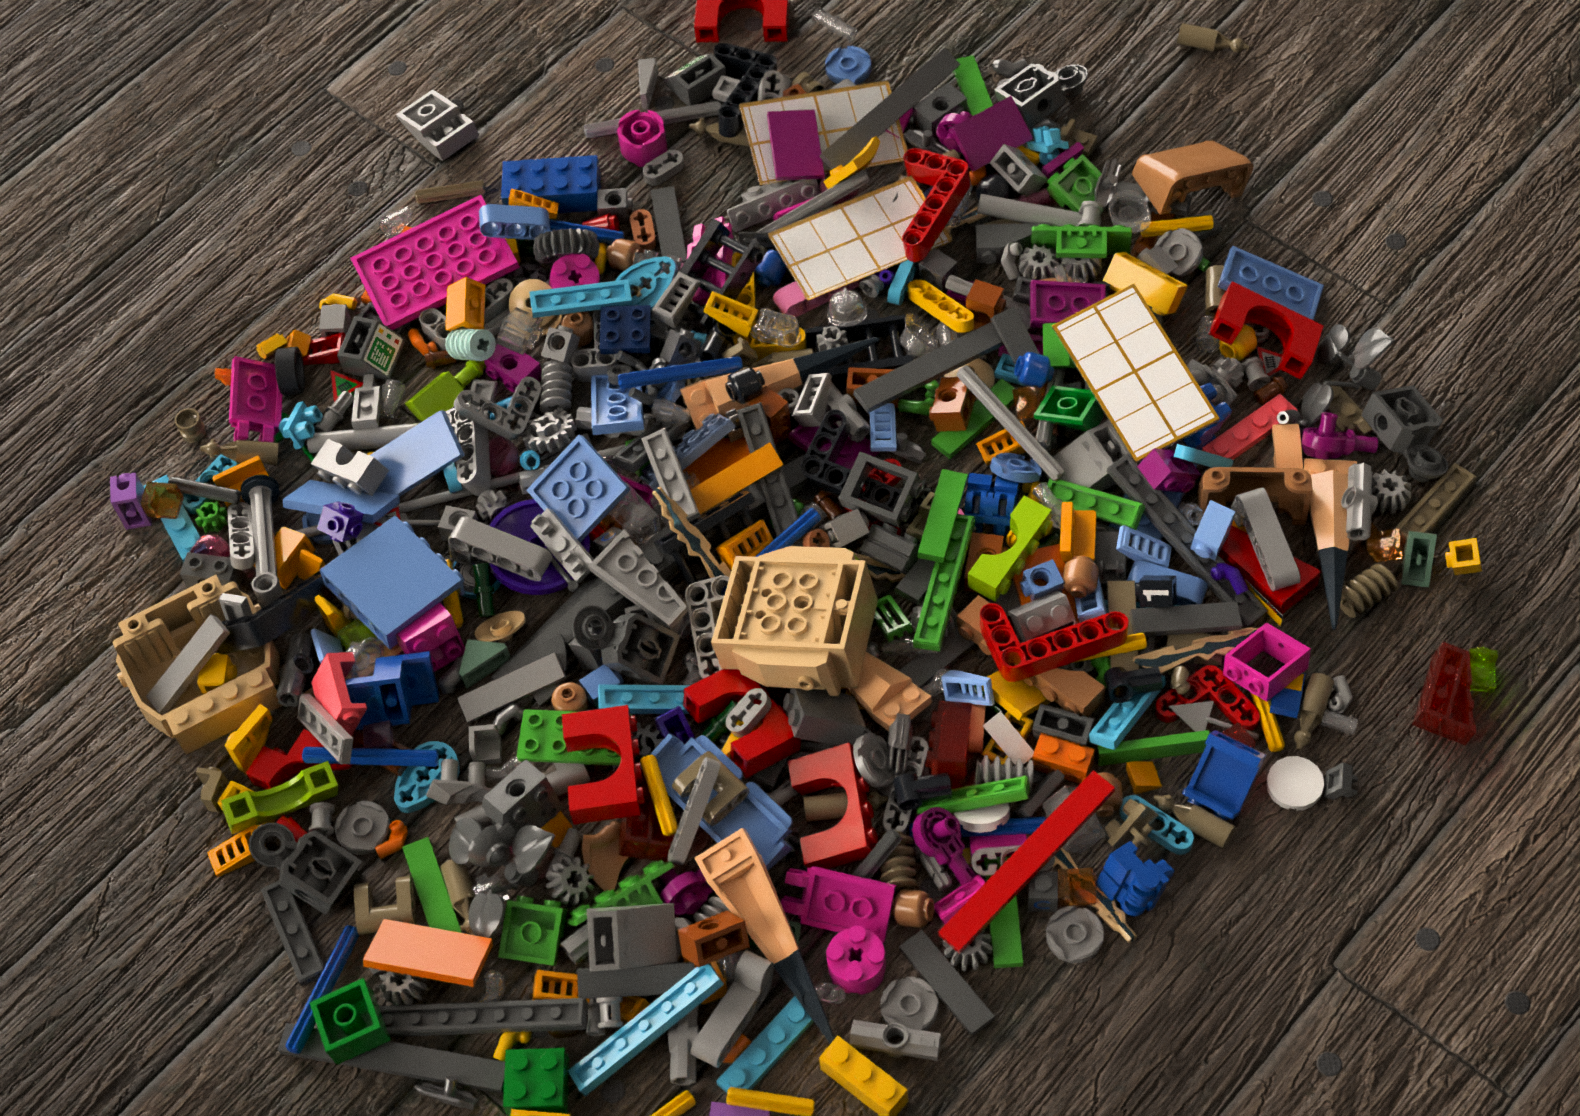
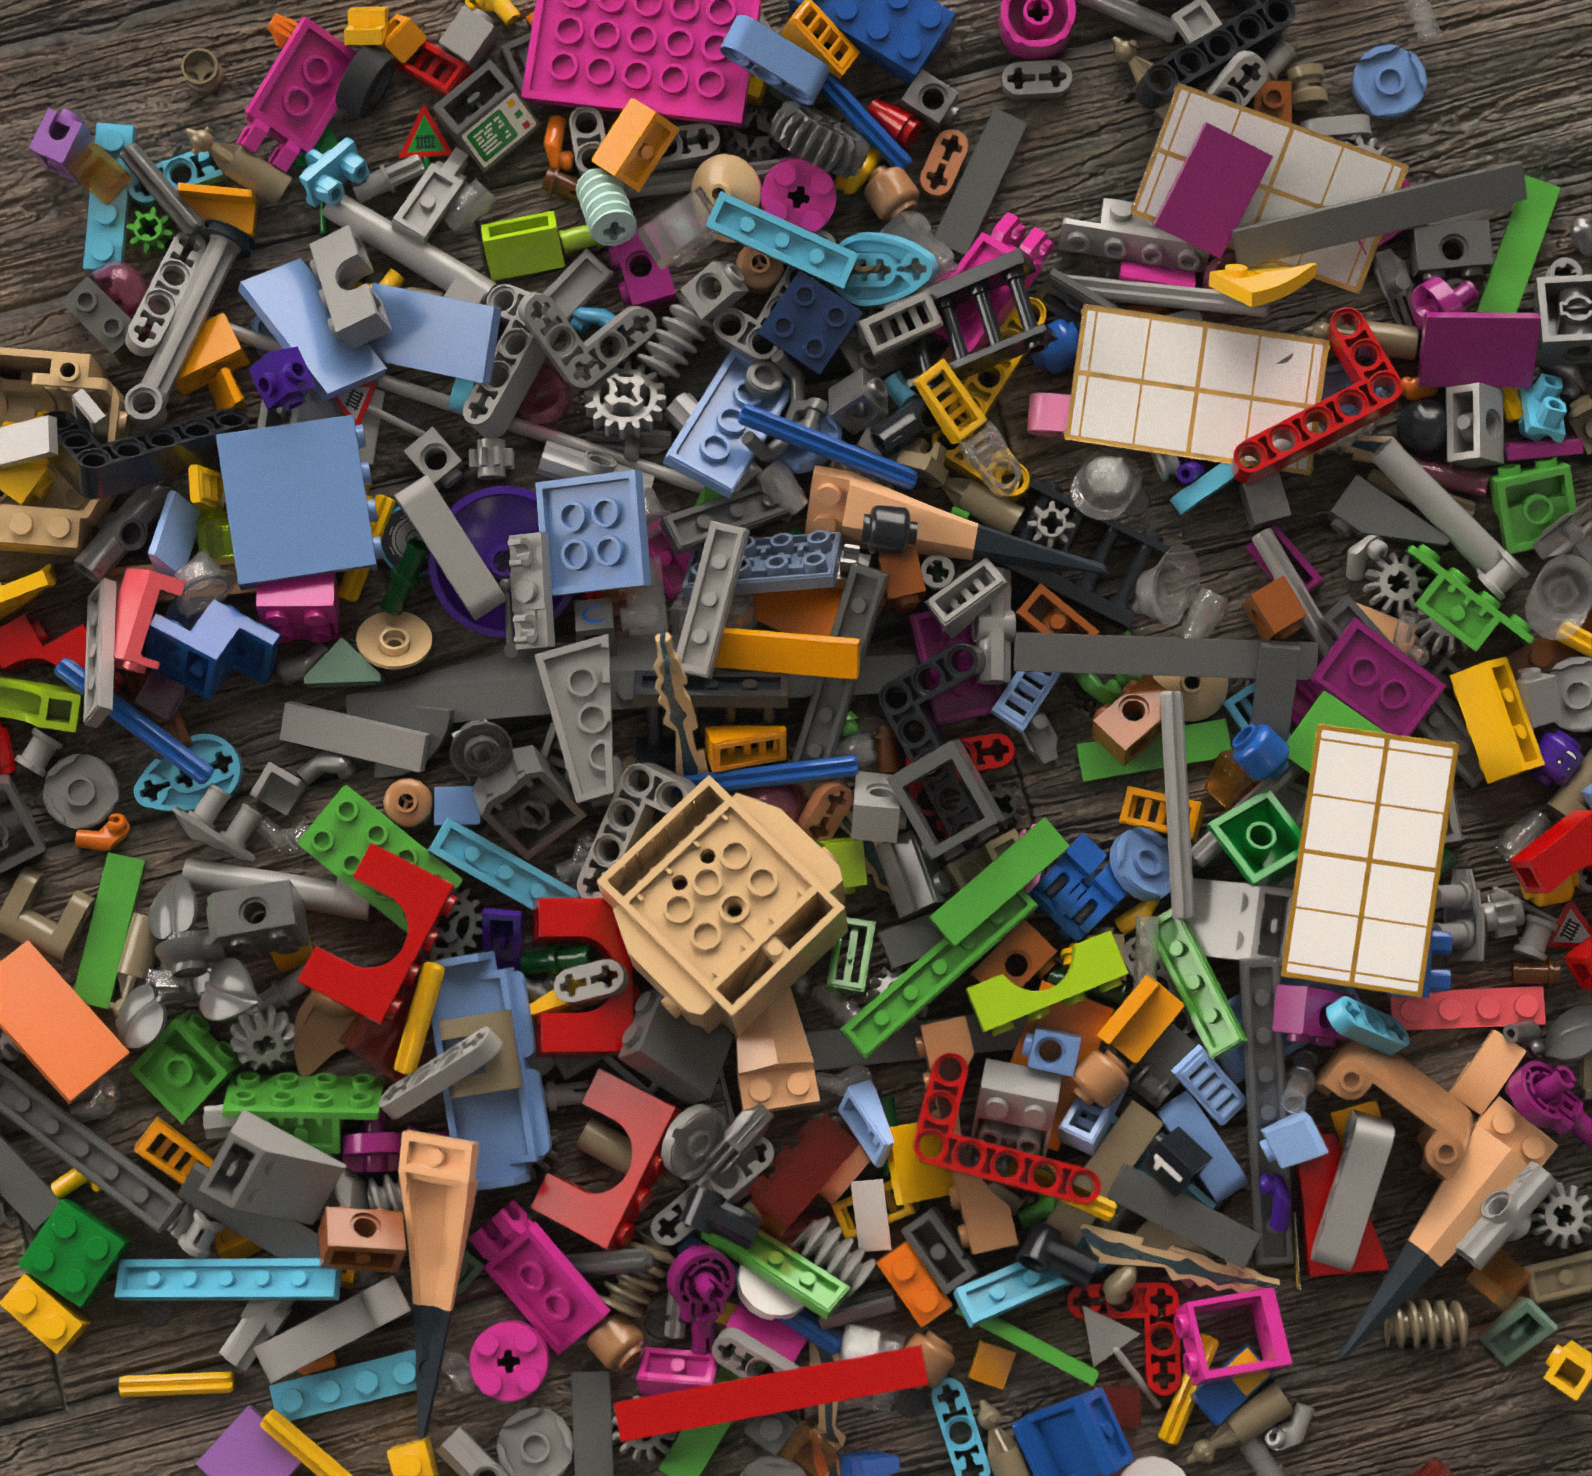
camera: 30 degrees right, 25 degrees up
medium azure axle [520,450,540,471] -> none
yellow beam [908,280,974,333] -> none
dark tan hips [1104,799,1158,848] -> none
none -> dark purple head [1529,729,1583,788]

